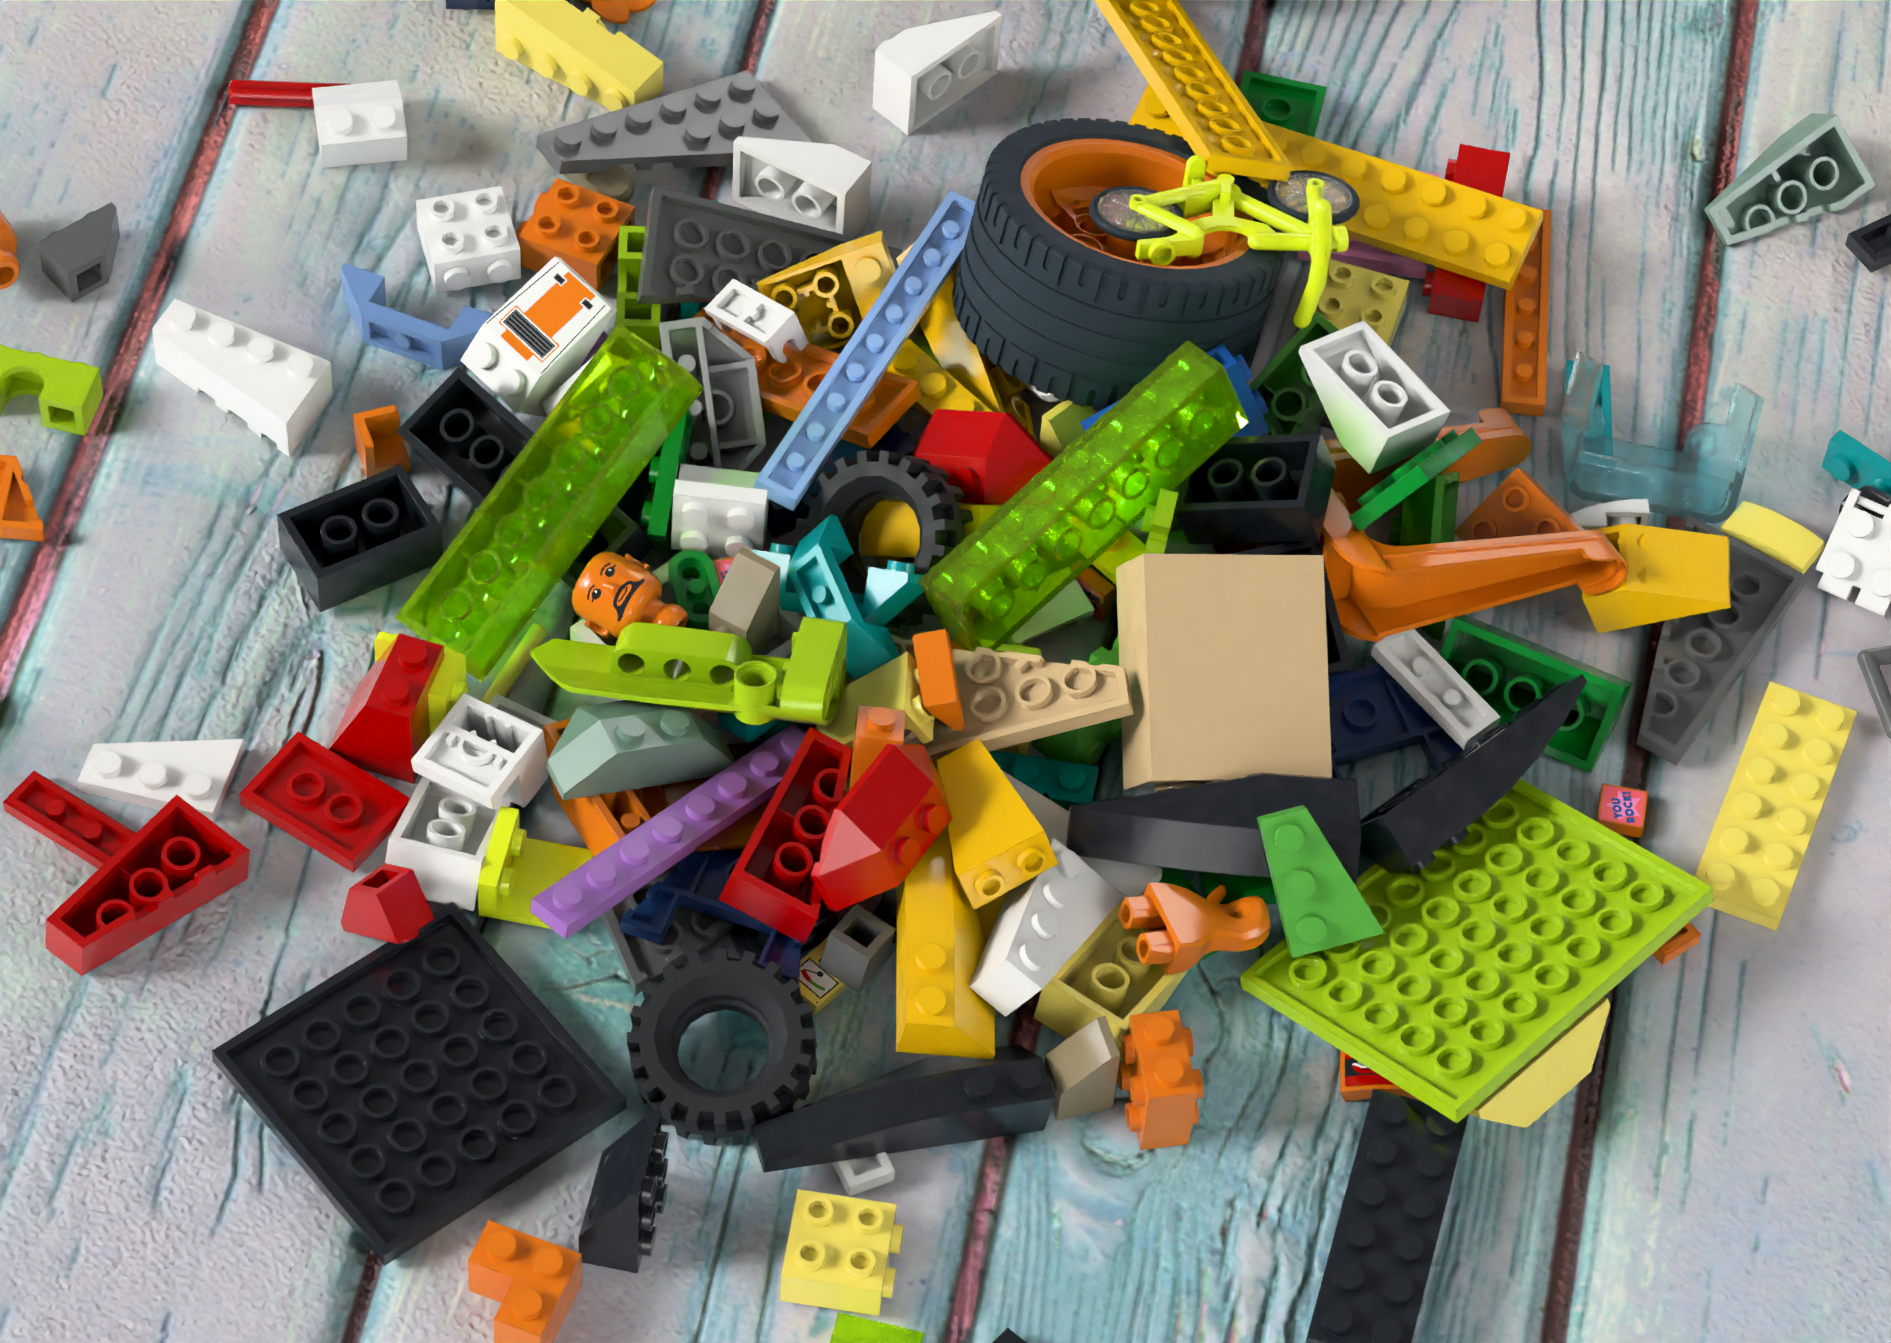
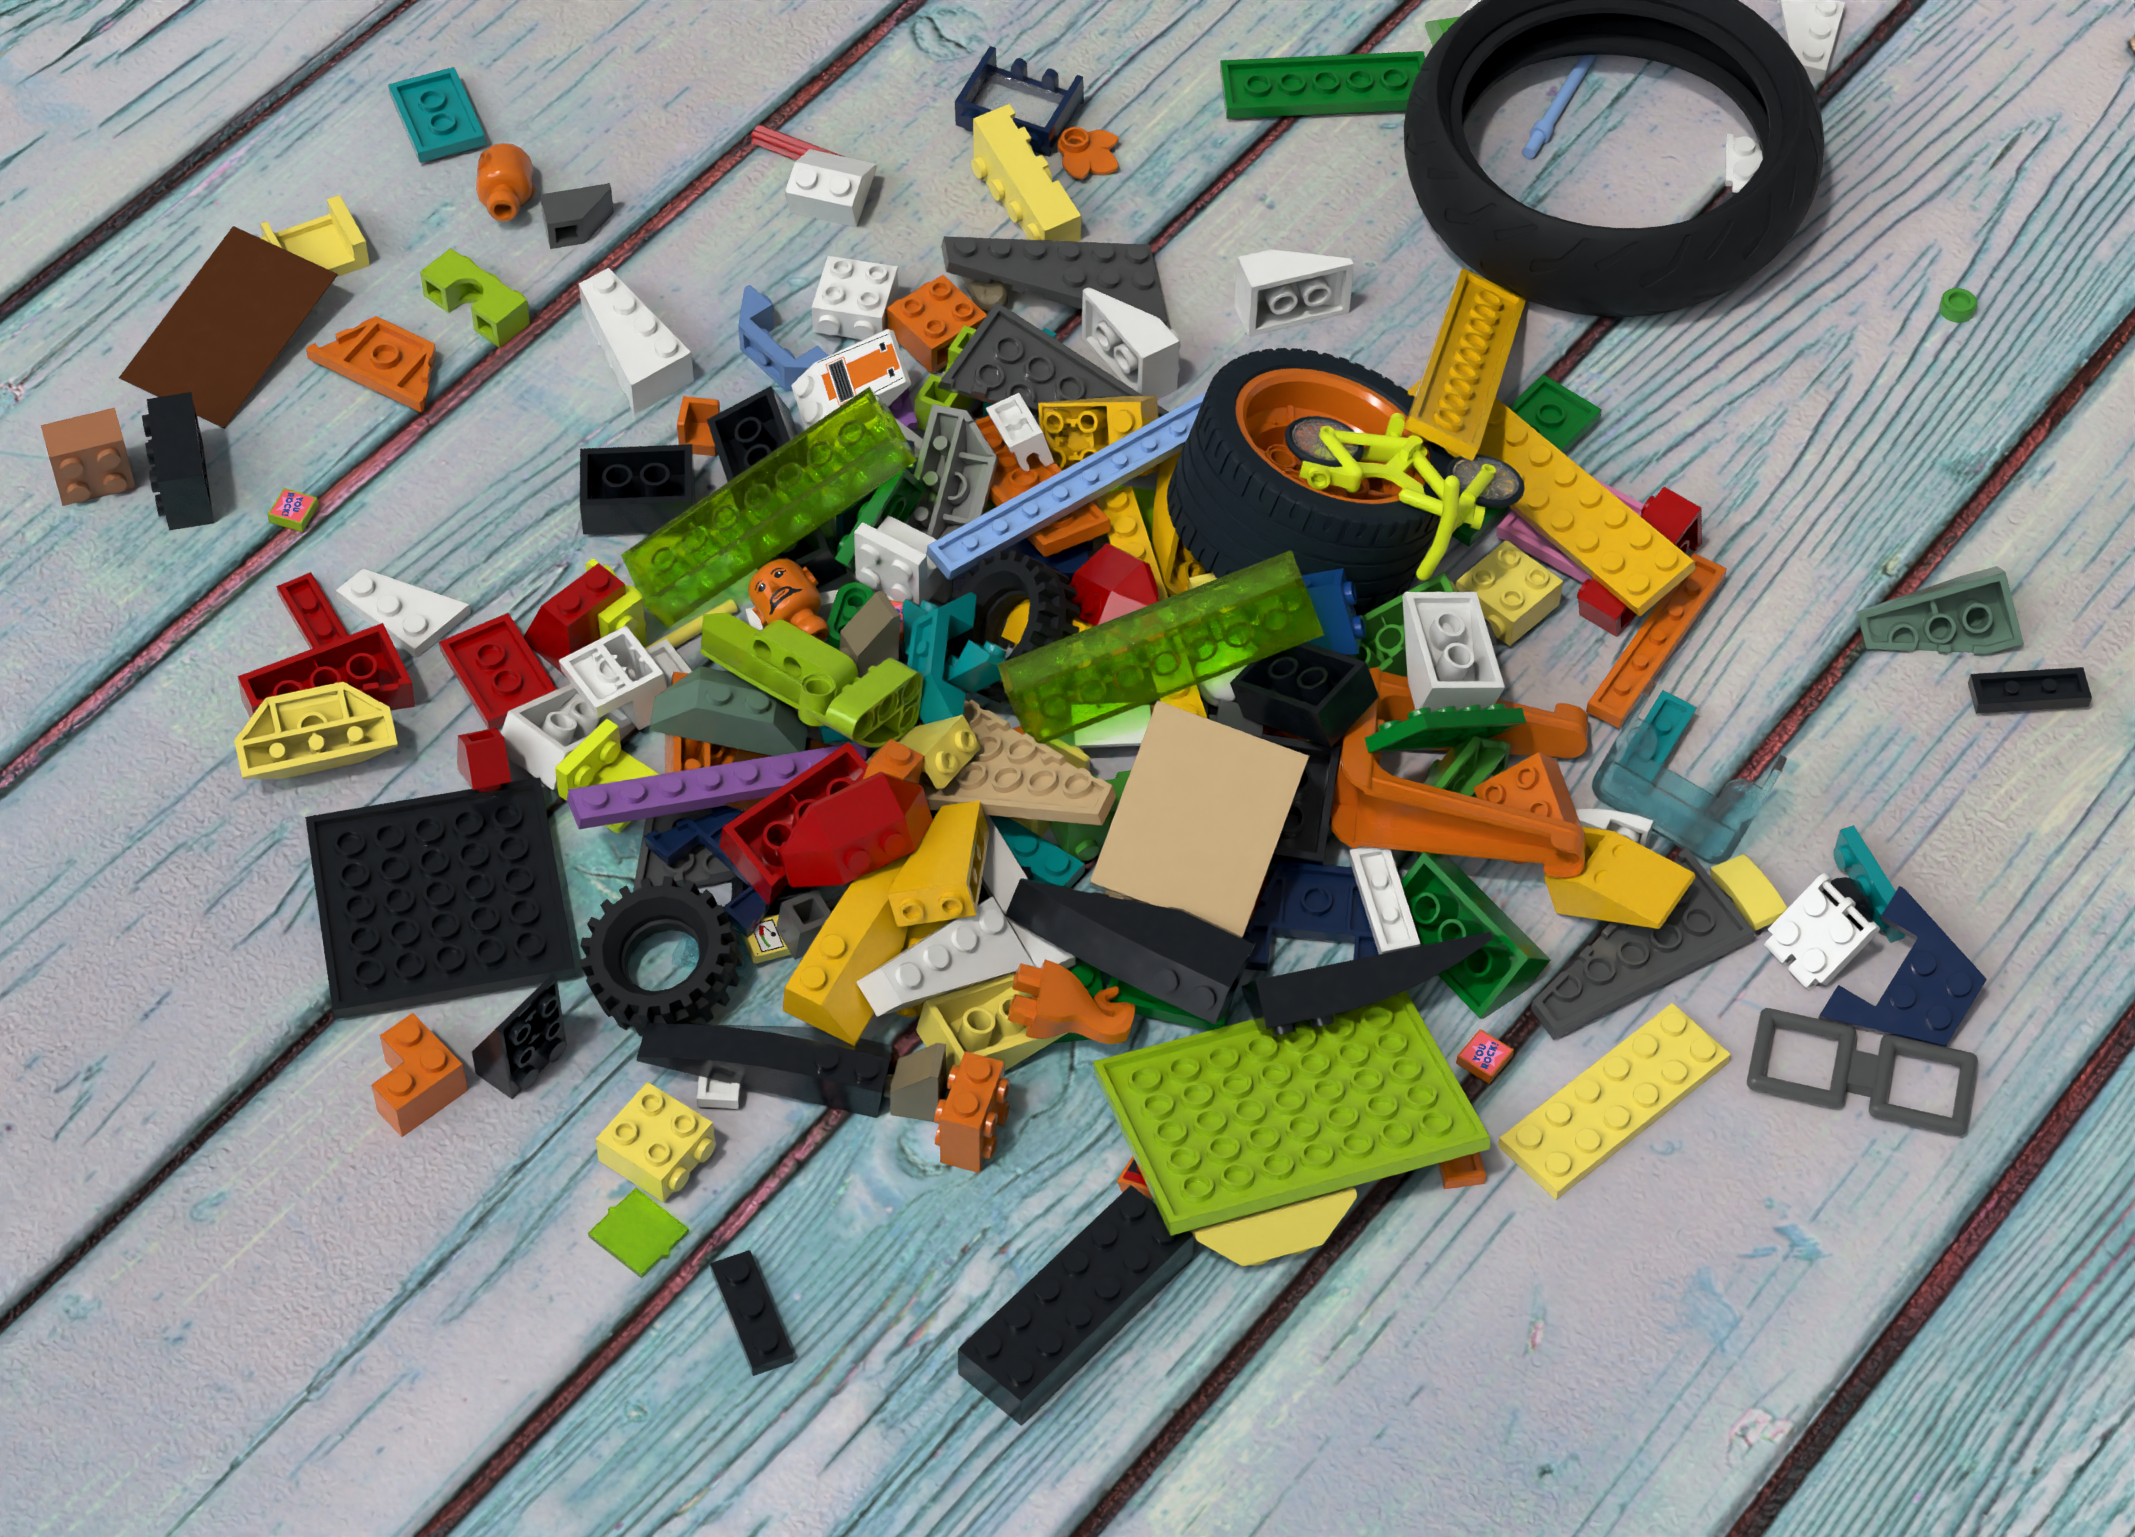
camera: 30 degrees right, 0 degrees up
orange slope [912,629,965,732] -> none
lime plate [1140,488,1179,554] -> none
bright green wing [1257,805,1385,958] -> none
none -> light yellow wedge [234,682,398,779]

